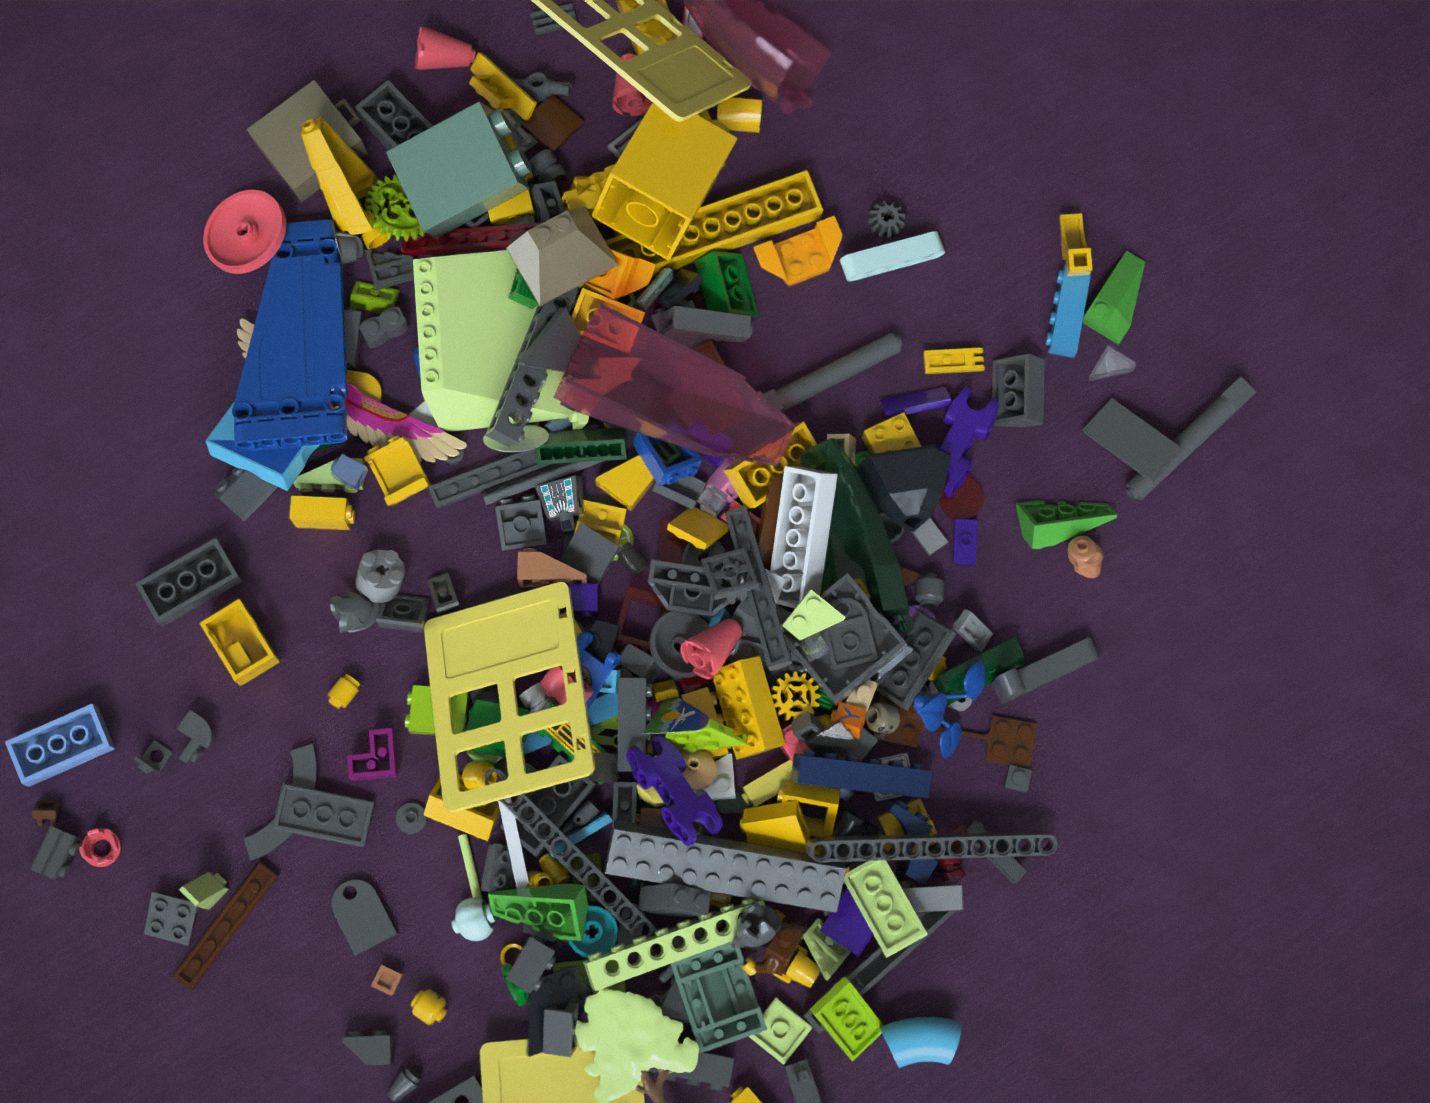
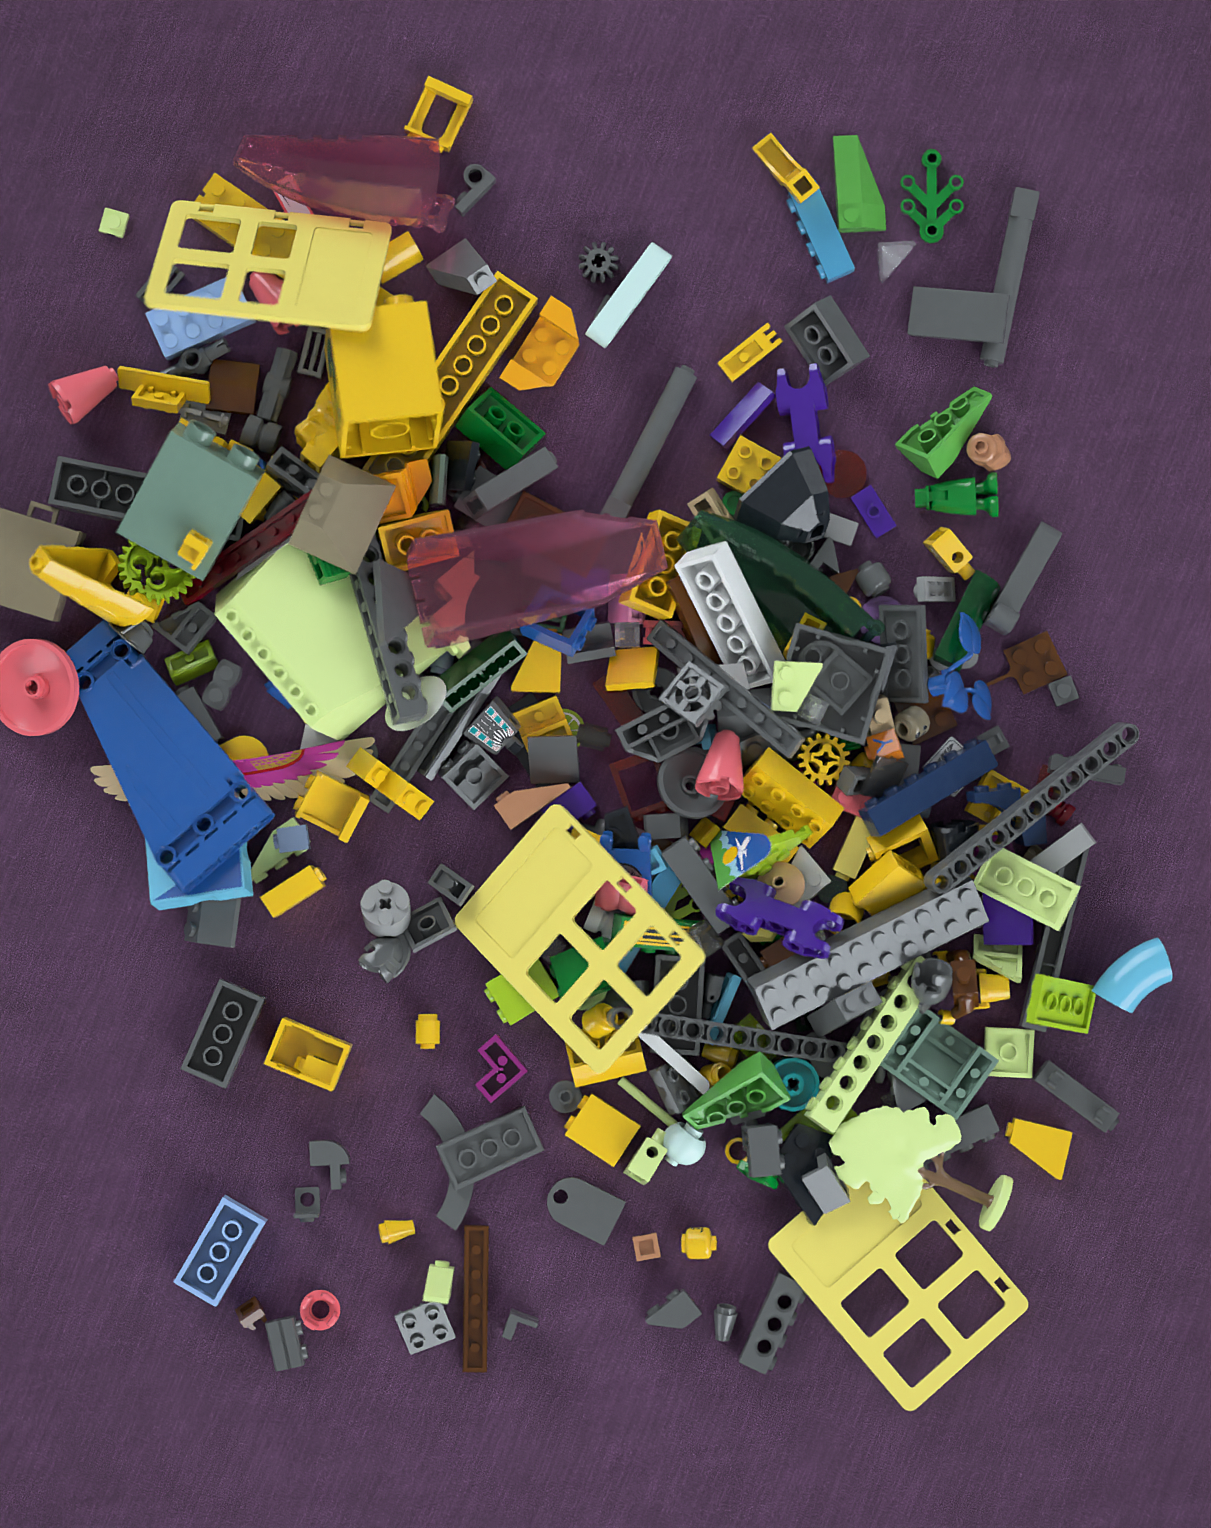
camera: 30 degrees left, 10 degrees up
none -> light blue brick [145,277,256,361]
none -> yellow panel [177,529,213,571]
none -> dark grey piece [257,347,298,423]
none -> yellow arch [346,747,434,820]
none -> yellow cone [378,1220,415,1244]
none -> yellow panel [404,76,473,153]
none -> dark grey slope [426,238,497,295]
none -> dark grey plate [455,164,496,217]
none -> dark grey panel [502,1308,539,1340]
none -> yellow brick [564,1093,640,1167]
none -> yellowish green torso [623,1128,668,1185]
none -> dark grey slope [800,537,839,584]
none -> yellow helmet [829,892,864,935]
none -> green plant [900,149,964,243]
none -> green piece [915,472,999,517]
none -> yellow torso [923,527,975,580]
none -> dark grey tile [976,725,1010,755]

